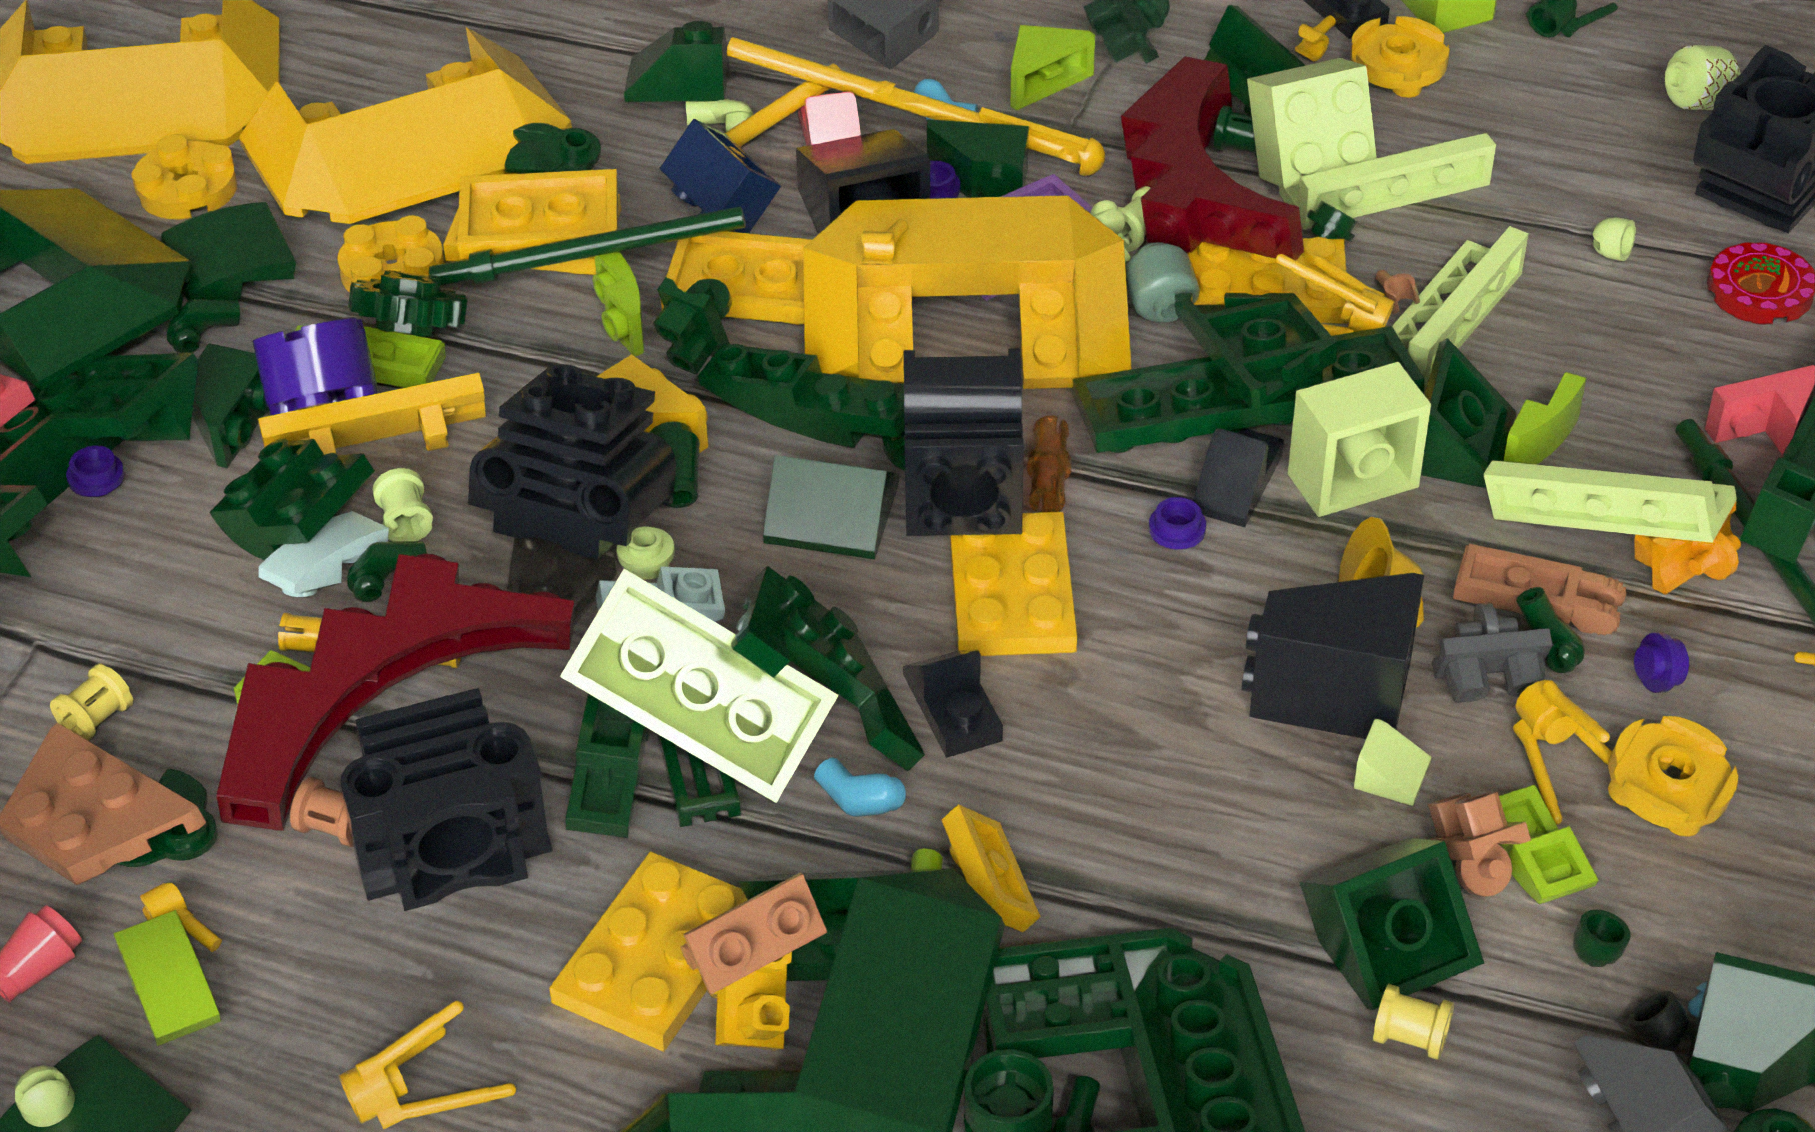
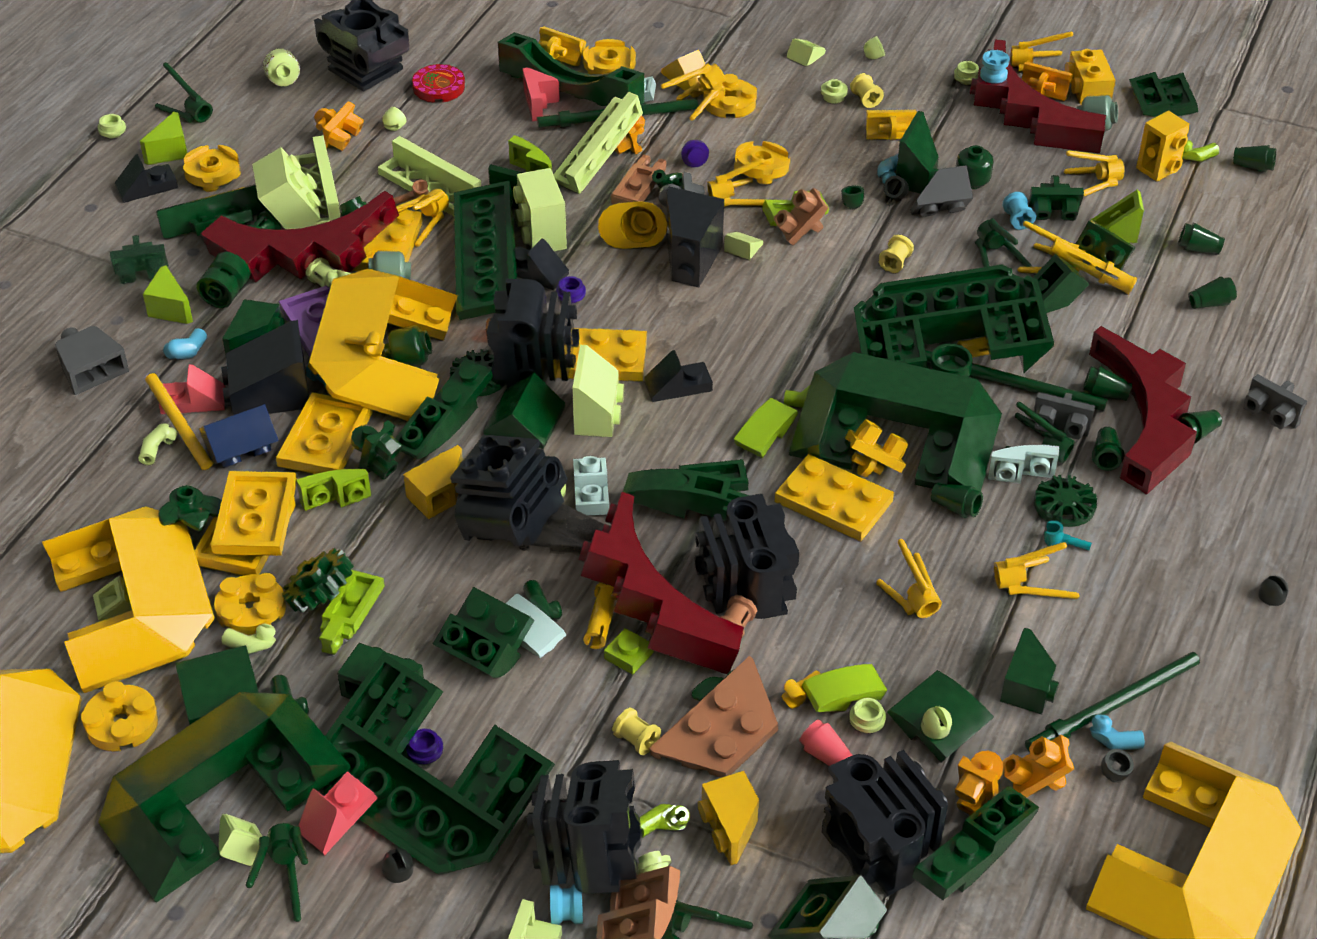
camera: 85 degrees left, 0 degrees up
dark purple brick [252,318,378,415] -> none
yellow hinge [258,373,486,455] -> none
yellowish green bush [372,468,433,541] -> none
dark green bar [429,206,746,286] -> none
yellowish green slope [560,569,838,803] -> none
dark green slope [624,21,729,102] -> none
nougat hinge [681,872,827,995] -> none
yellow bar [727,37,1105,176] -> none
dark green wing [731,566,925,771] -> none
medium azure arm [814,758,906,817] -> none
yellow plate [941,804,1041,932] -> none
dark green wing [1175,293,1337,410] -> none
yellow hand [1294,15,1336,62] -> none
dark green slope [1299,838,1484,1010] -> none
none -> dark green wheel [196,252,251,308]
none -> yellowish green arm [221,624,276,654]
none -> light orange hips [314,101,364,151]
none -> dark green head [384,325,432,366]
none -> yellowish green slope [572,345,624,437]
none -> lime slope [734,398,799,458]
none -> yellowish green plate [849,698,886,733]

